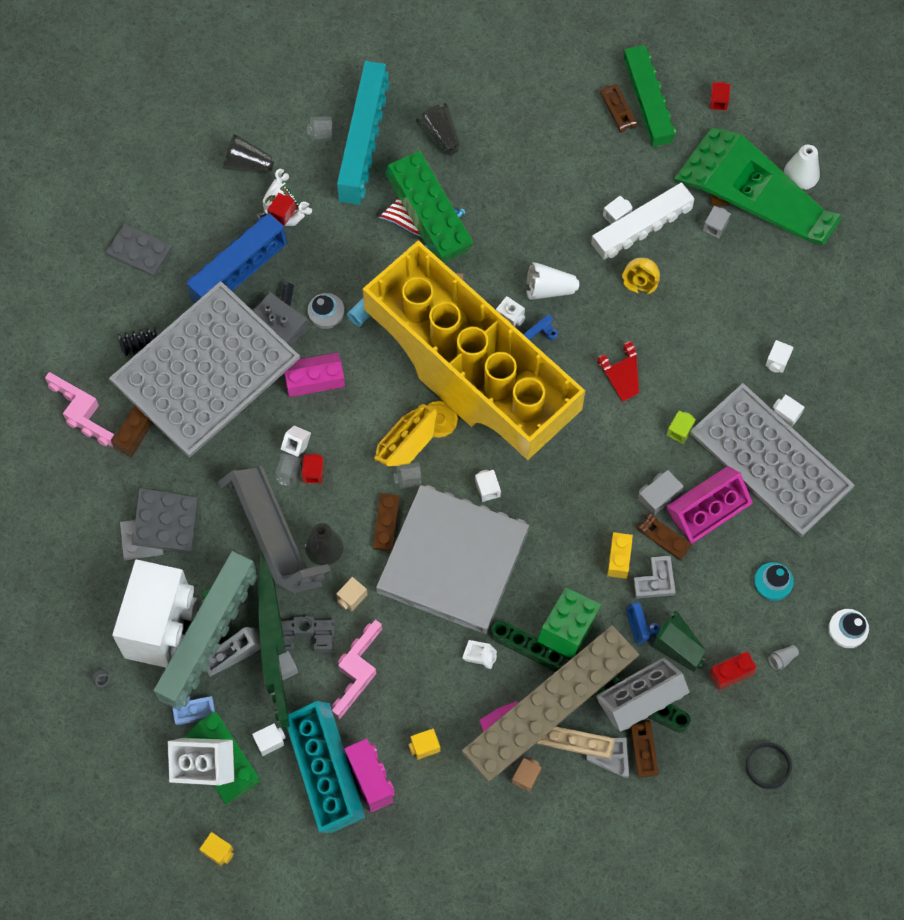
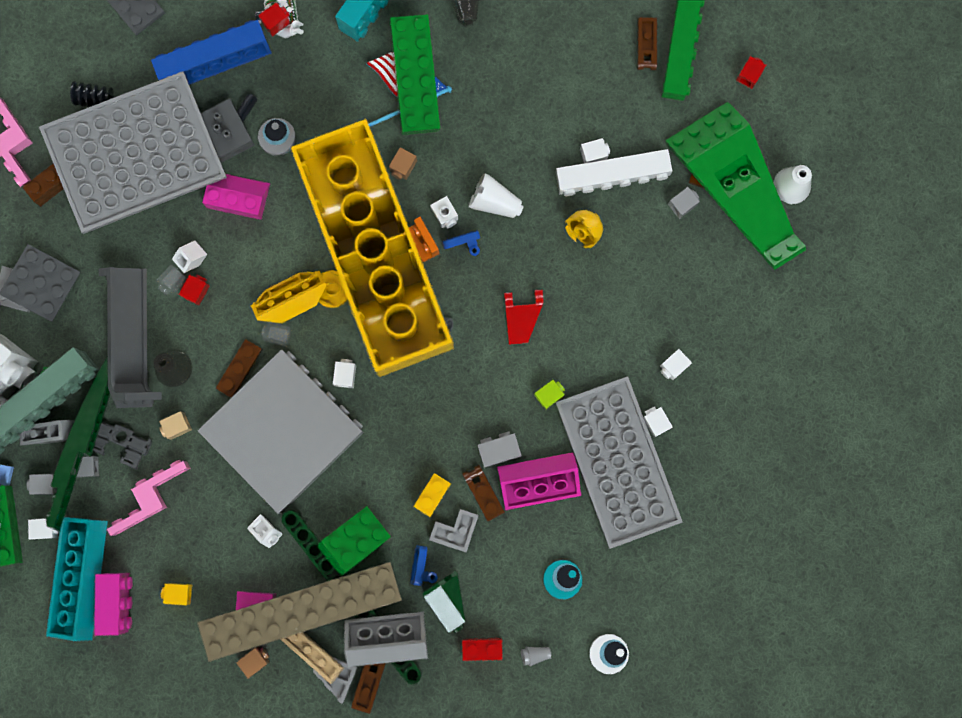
camera: 25 degrees right, 15 degrees up
none -> light grey brick [27,474,57,495]

